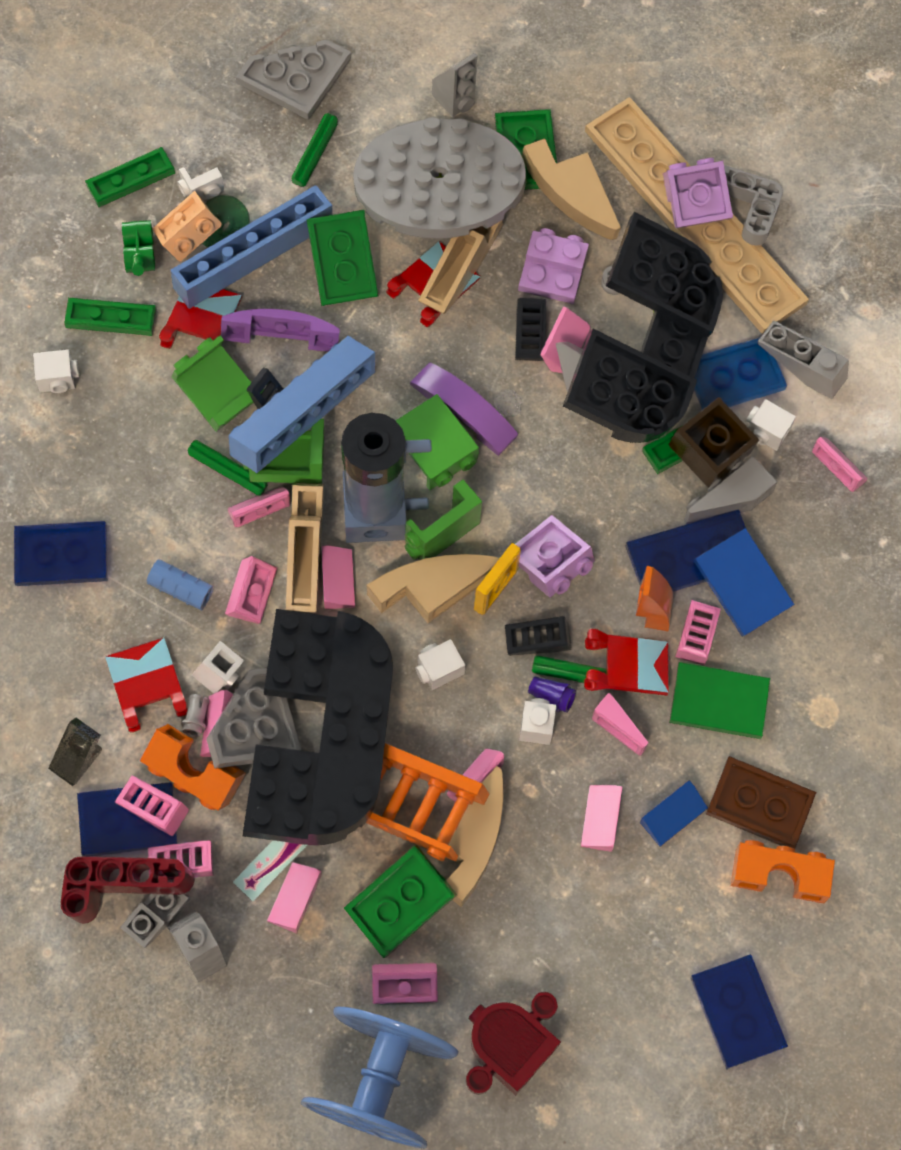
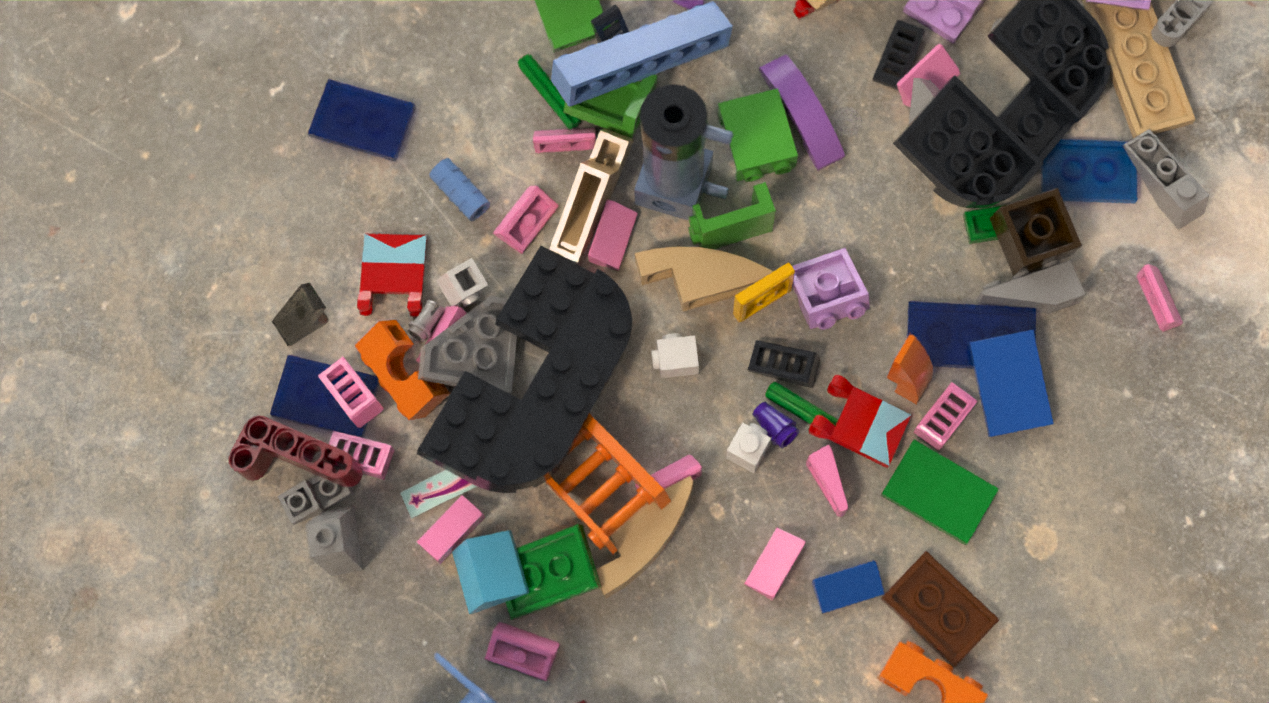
camera: 30 degrees right, 5 degrees up
white brick [746,399,796,451] -> none
none -> medium azure slope [452,530,529,614]

